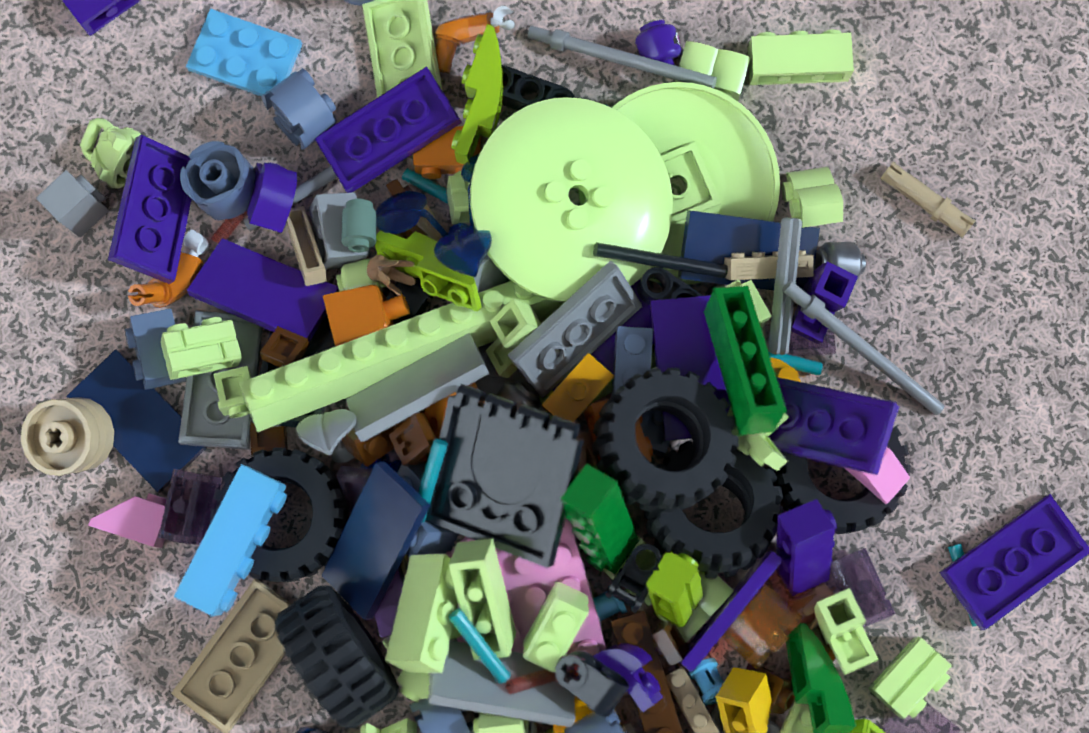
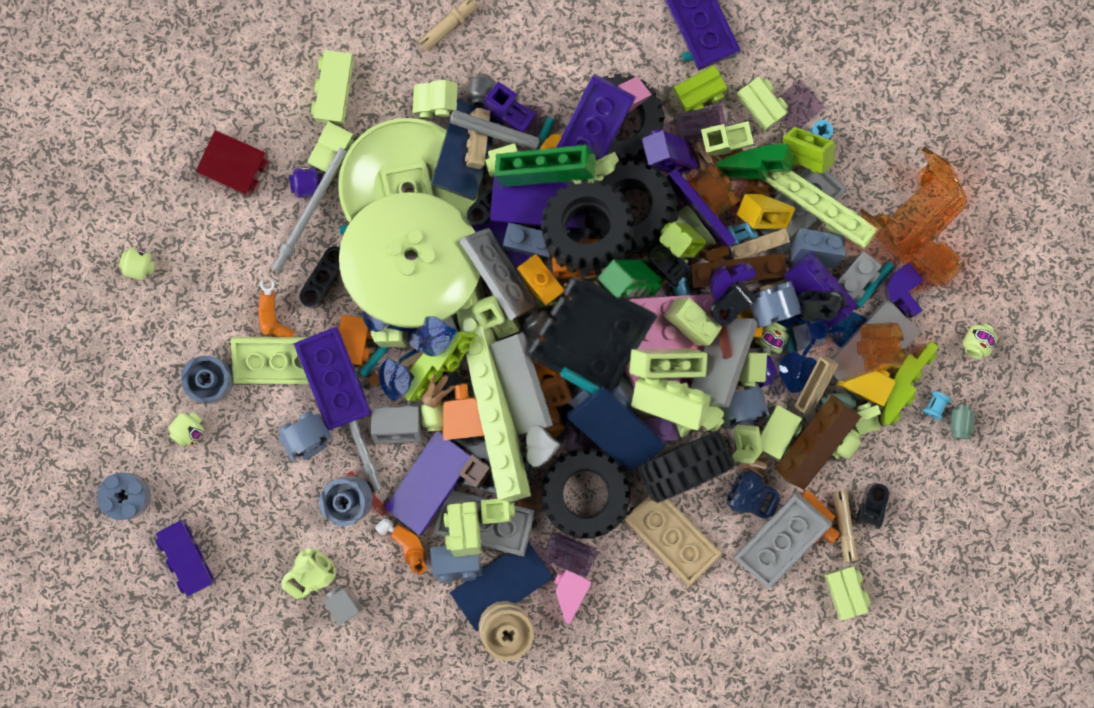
camera: 85 degrees left, 5 degrees up
dark purple tile [108,134,192,284] -> none
medium azure brick [174,464,287,616] -> none
medium azure plate [186,9,302,96] -> none
dark purple brick [247,162,297,233] -> none
tan piece [286,206,327,286] -> none
sand green brick [341,199,376,253] -> none
teal piece [448,608,511,684] -> none
lime slope [451,24,503,166] -> none
black bar [593,242,728,278] -> none
light grey bar [782,281,944,415] -> none
none -> lime brick [672,65,727,115]

